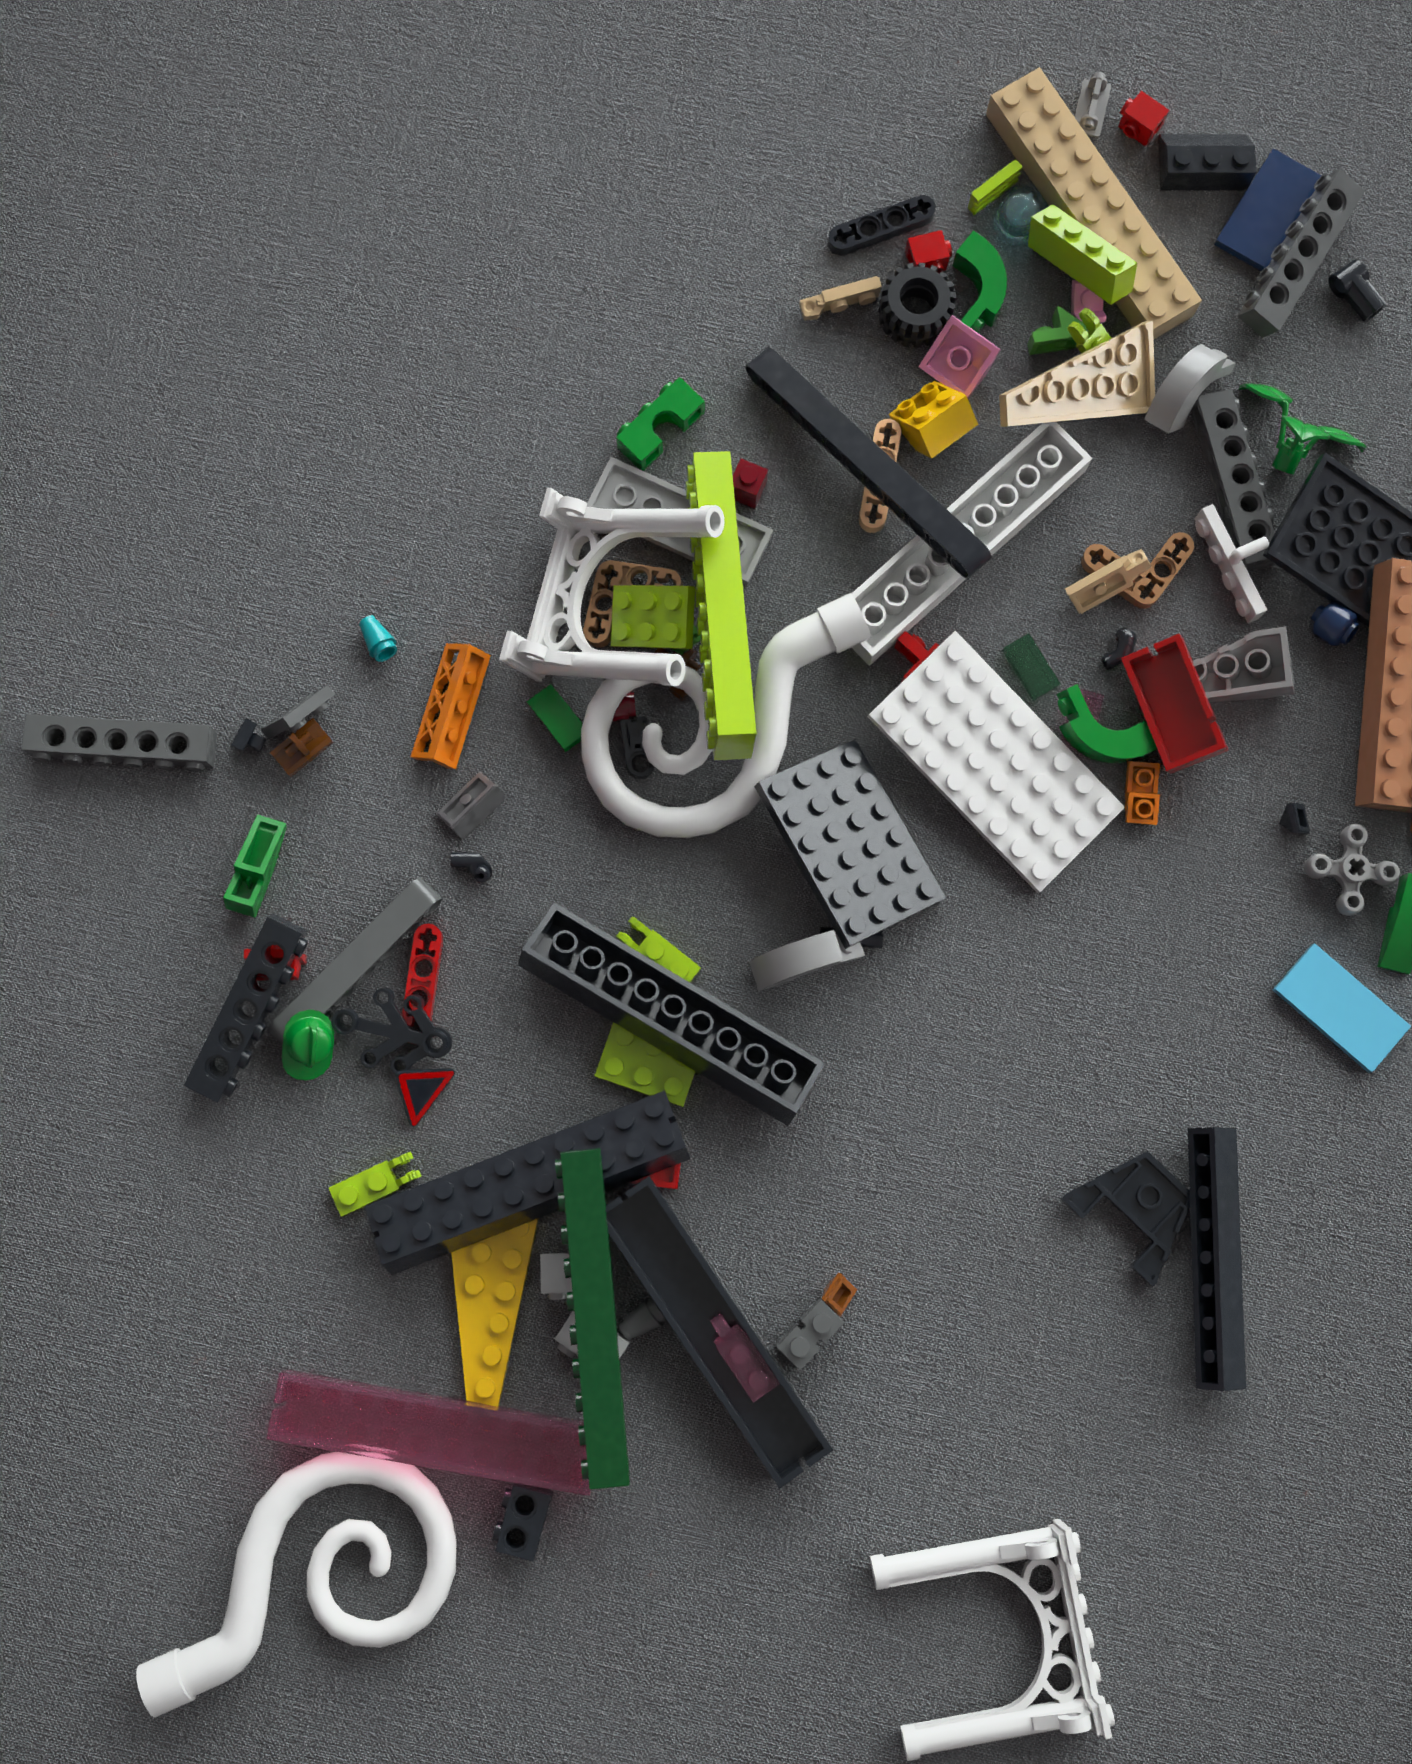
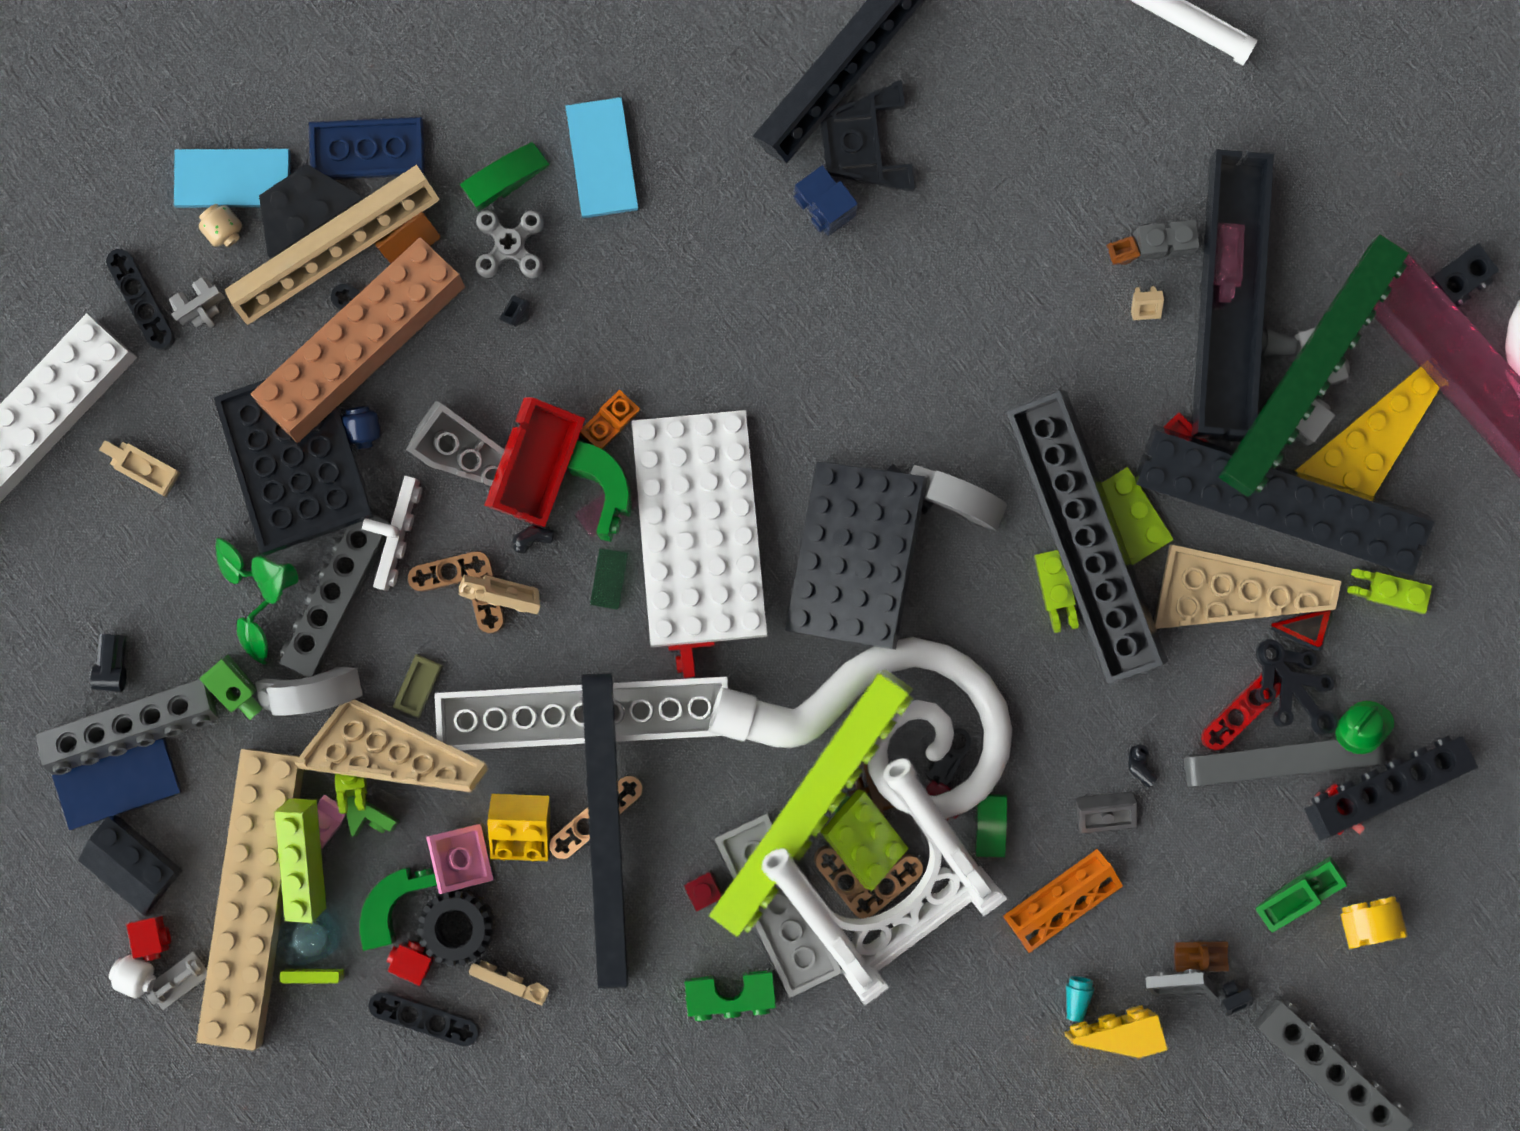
camera: 140 degrees left, 5 degrees up
none -> white head [109,955,156,998]
none -> bright green torso [199,655,263,720]
none -> olive tile [393,654,443,718]
none -> dark blue brick [793,165,858,236]
none -> yellow slope [1064,1005,1168,1058]
none -> tan tile [1131,286,1164,320]
none -> tan wing [1154,545,1341,629]
none -> yellow brick [1340,896,1408,949]

